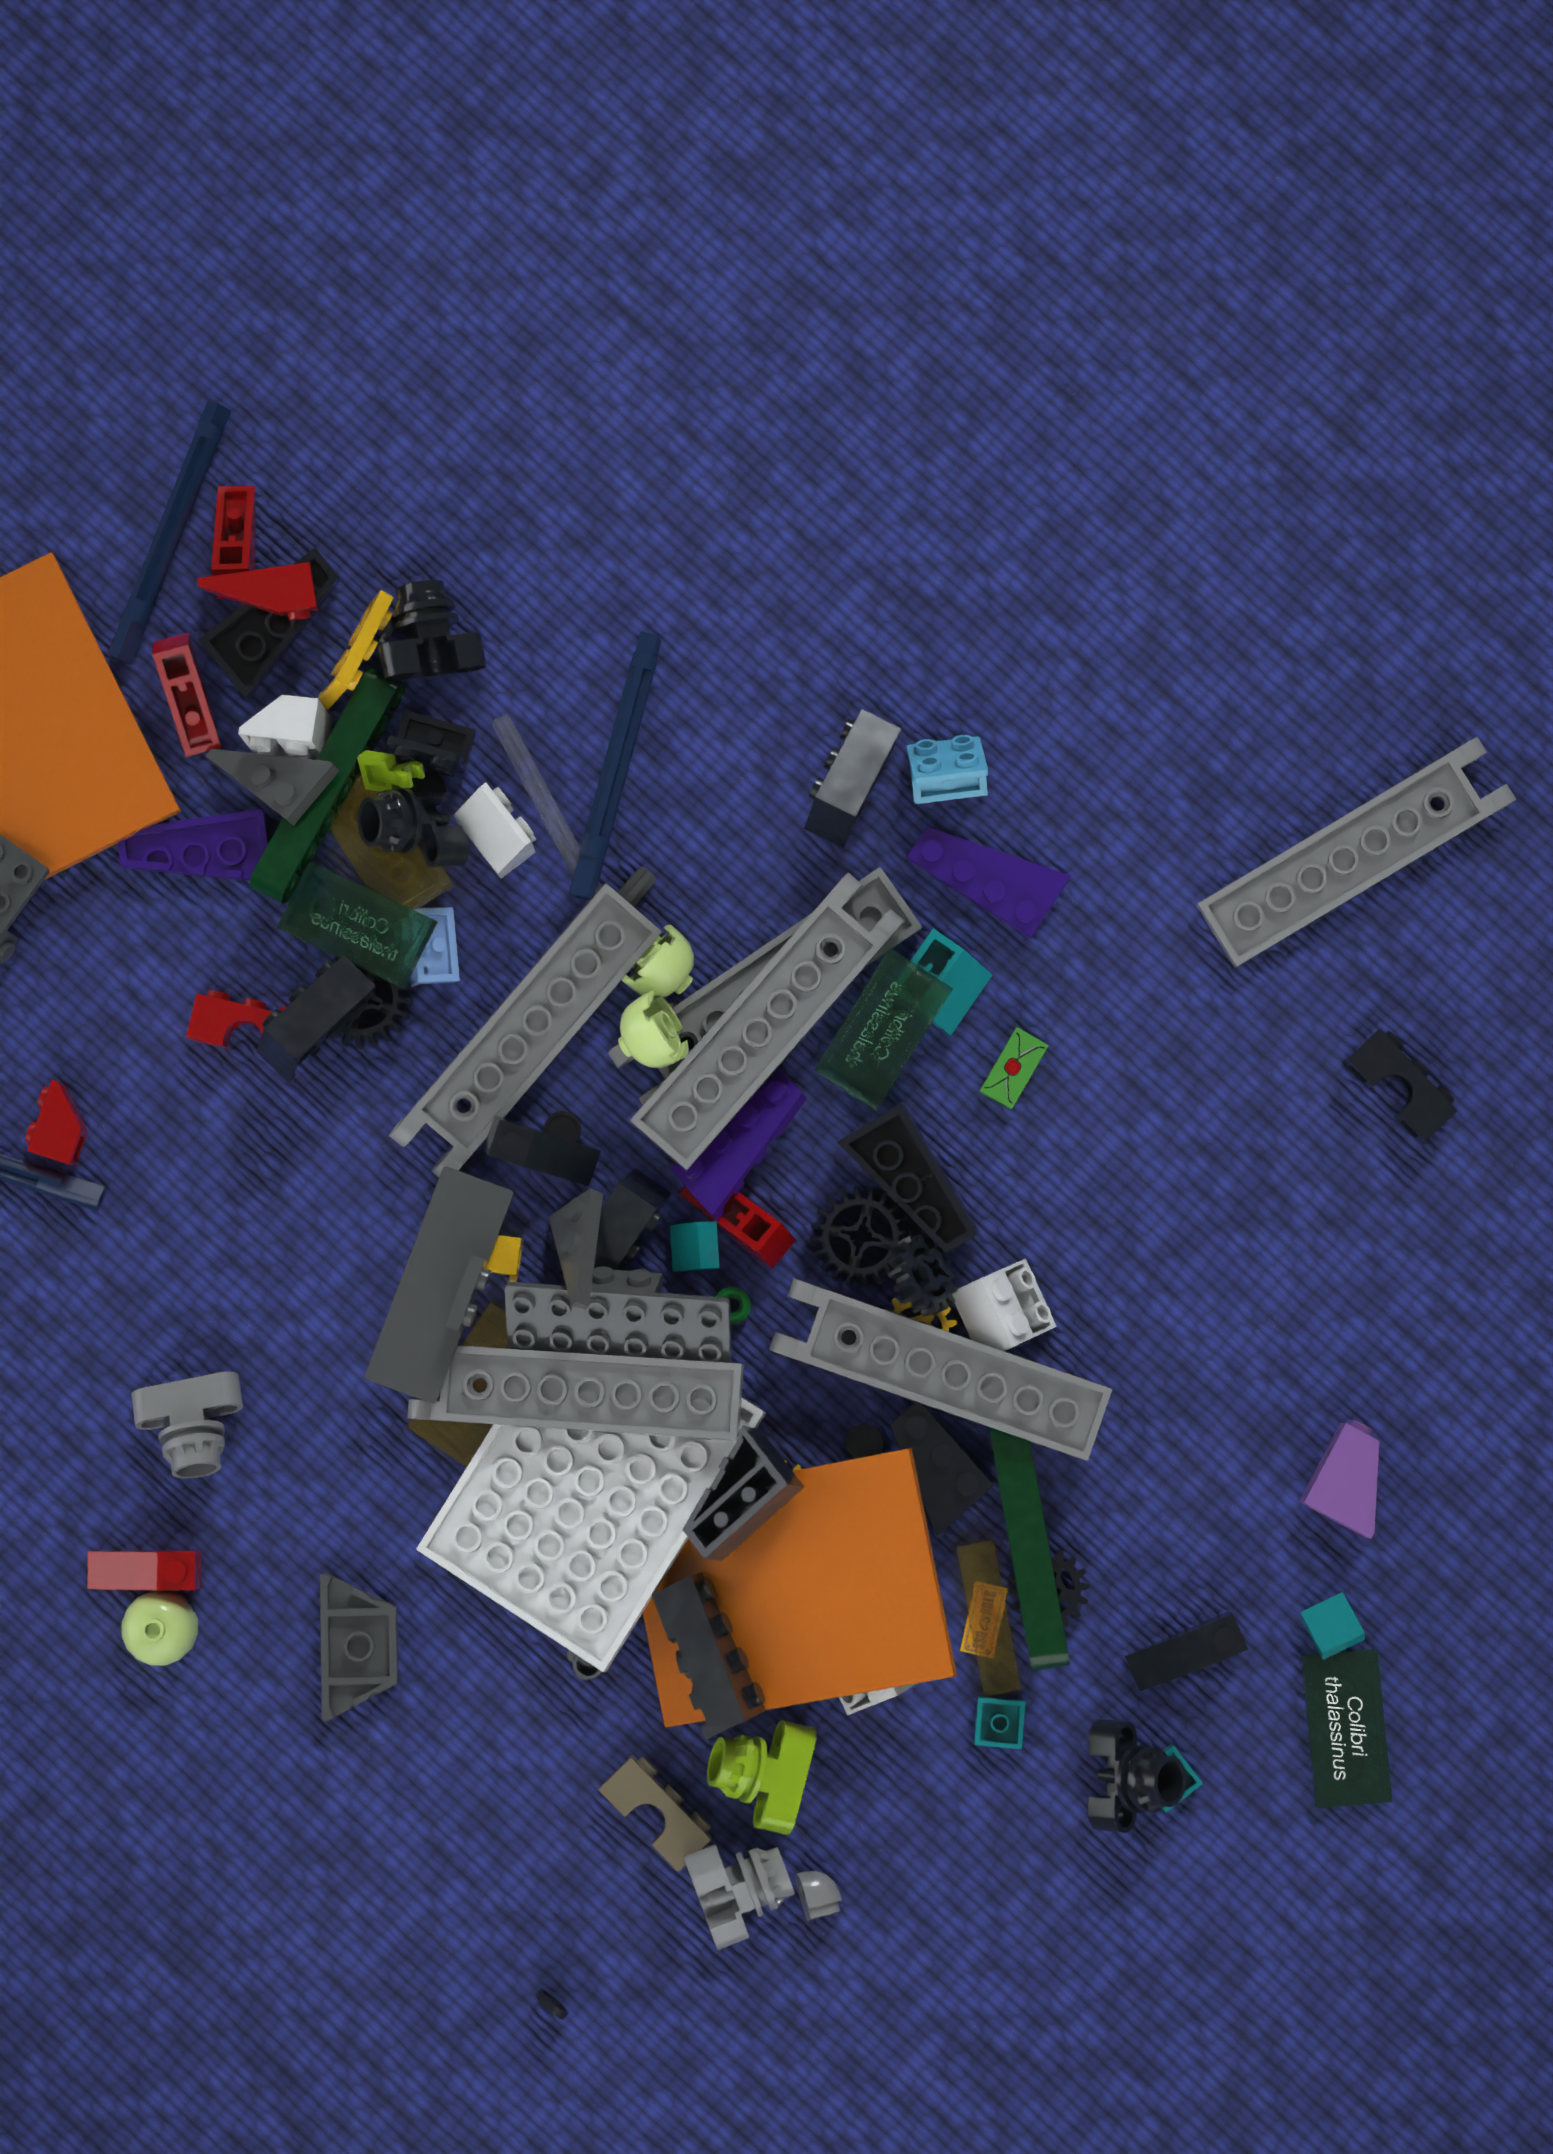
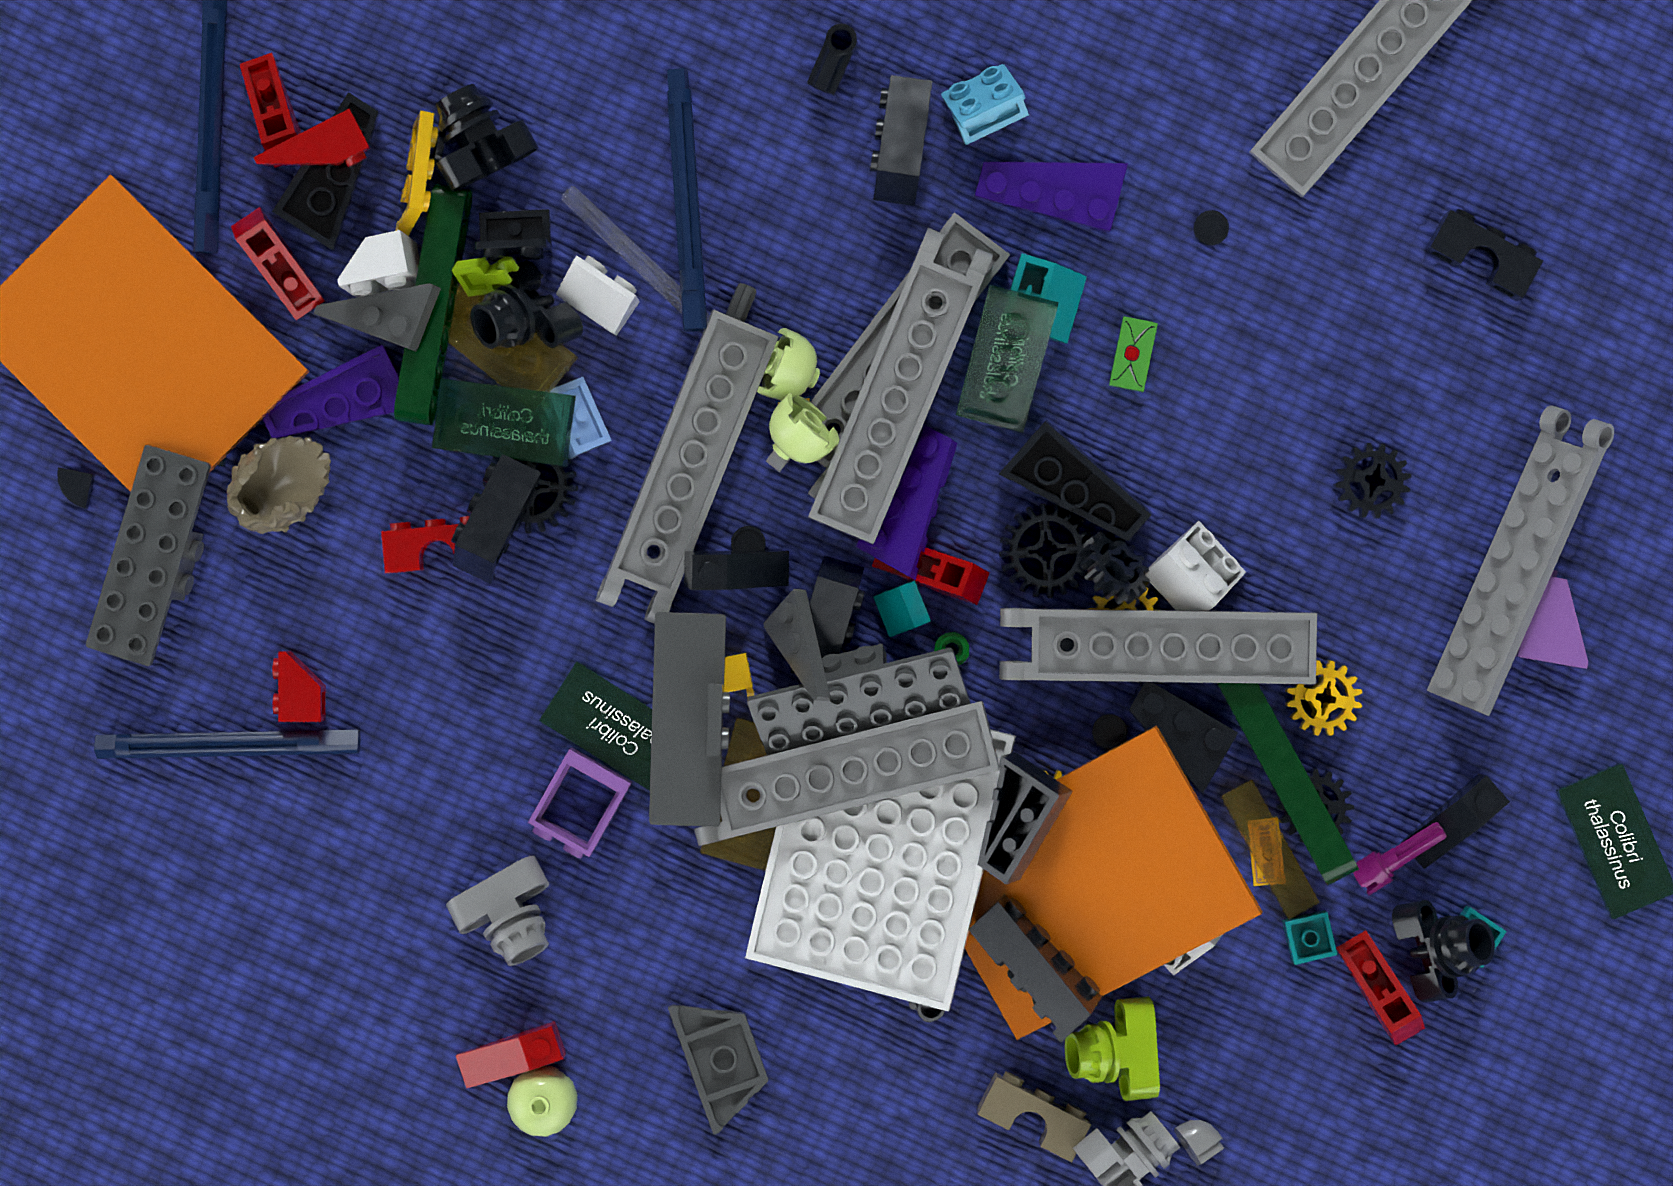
camera: 15 degrees left, 5 degrees up
teal piece [1300,1592,1365,1660] -> none
none -> dark tan hair [227,436,331,534]
none -> medium lavender window [528,748,633,859]
none -> clear green tile [539,661,652,791]
none -> black piece [807,23,858,96]
none -> black piece [1193,210,1229,246]
none -> yellow gear [1285,660,1362,736]
none -> black gear [1333,443,1412,519]
none -> red slope [1336,930,1425,1046]
none -> magenta piece [1353,822,1447,896]
none -> light grey hinge [1427,405,1614,716]

